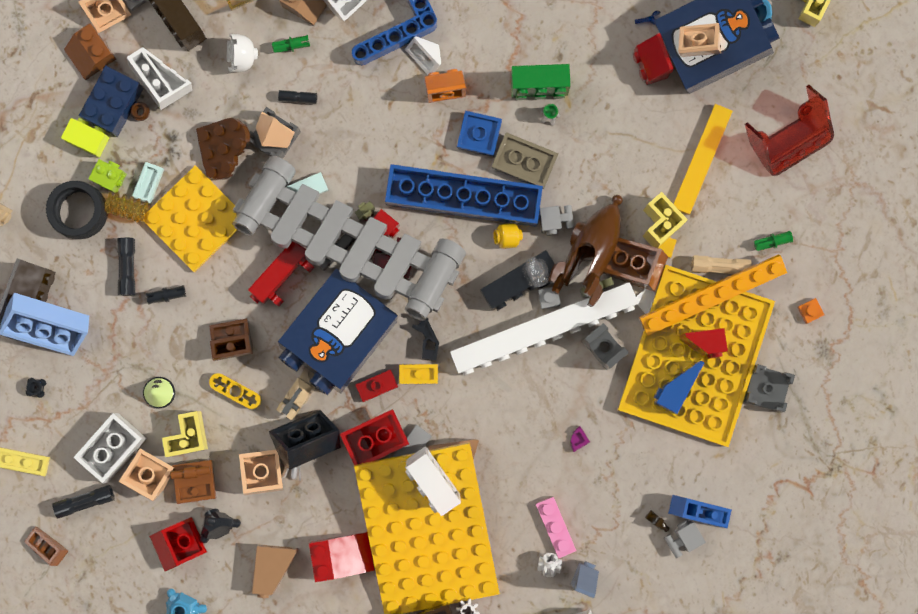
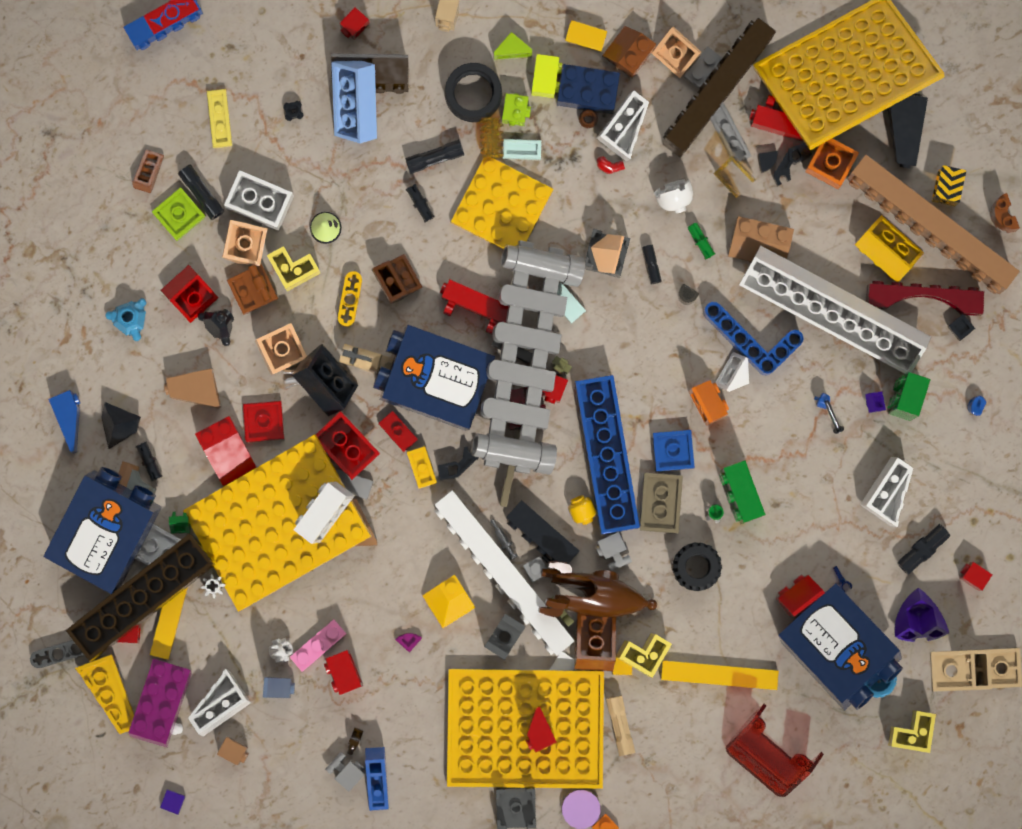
camera: 65 degrees right, 0 degrees up
reddish brown plate [196,118,250,180] -> none
clear head [522,257,550,287] -> none
light orange plate [639,254,787,336] -> none
blue slope [654,361,705,414] -> none
light nougat slope [678,23,721,57] -> none
green axle [754,231,793,251] -> none
none -> lime tile [152,187,206,241]
none -> red tile [243,401,285,443]
none -> red brick [324,650,363,695]
none -> yellow slope [422,575,475,628]
none -> flat silver piece [490,519,518,561]
none -> lime slope [494,32,532,60]
none -> dark tan tile [500,430,520,508]
none -> lavender tile [562,790,600,829]
none -> yellow slope [565,20,607,52]
none -> red arm [597,156,625,174]
none -> black tyre [672,542,722,591]
none -> clear smoke brick [678,284,699,305]

